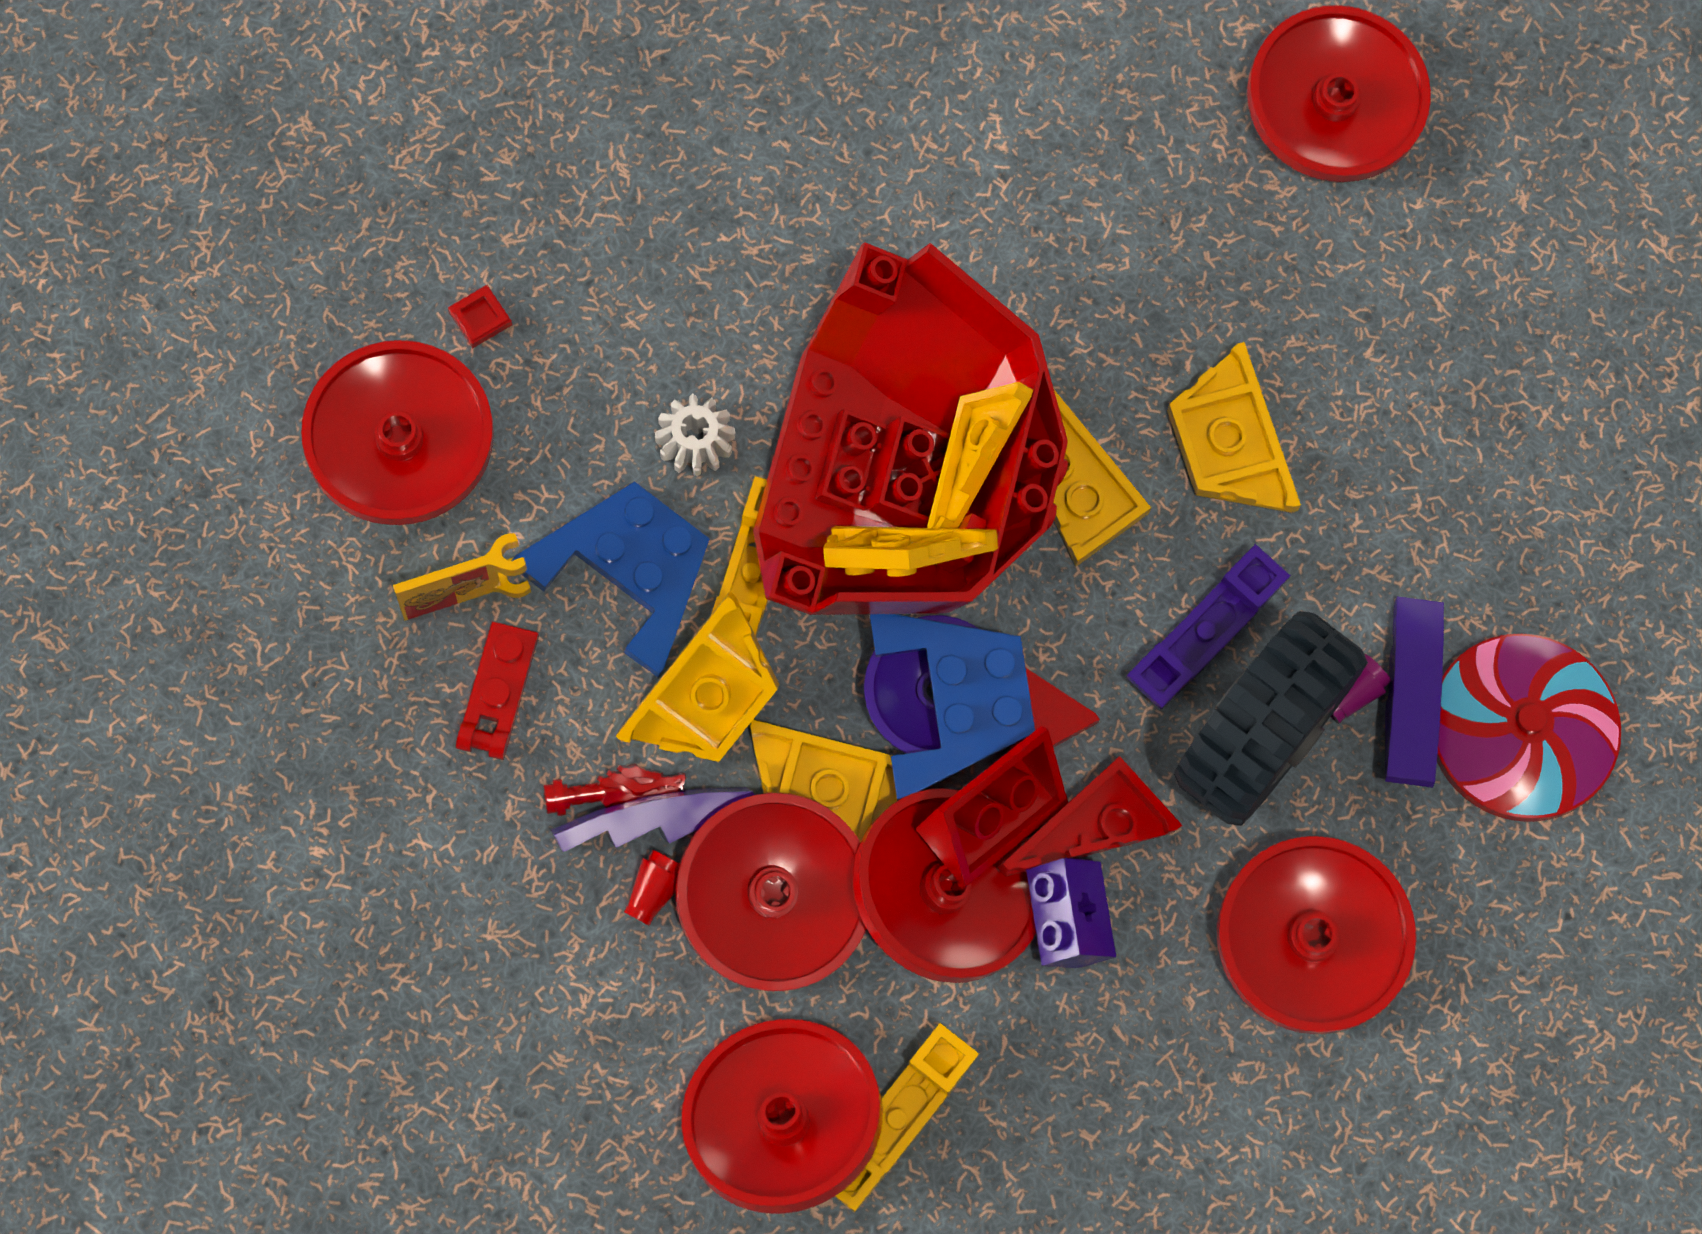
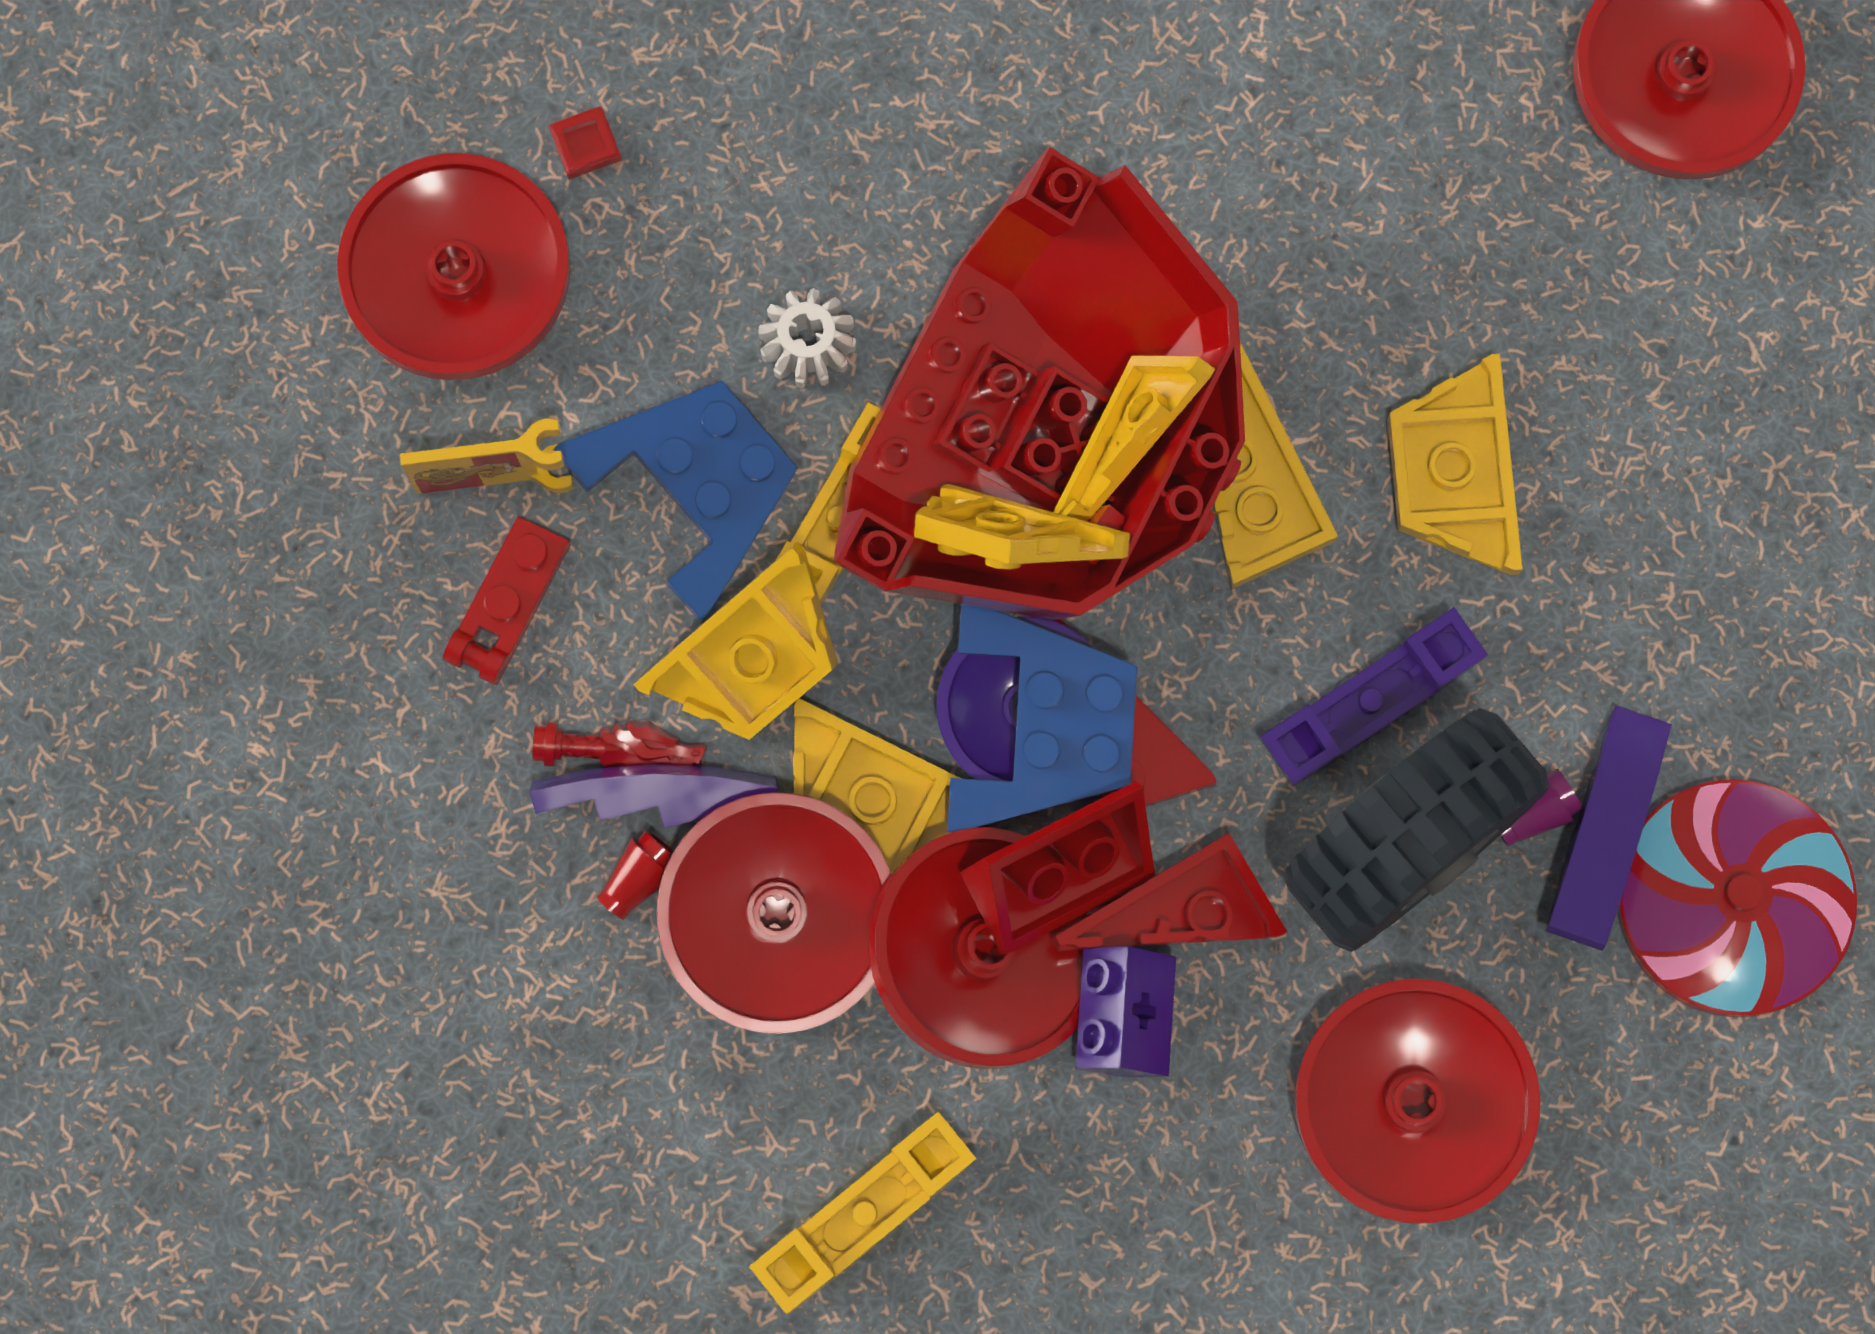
camera: 20 degrees right, 5 degrees up
red dish [681,1019,883,1214] -> none

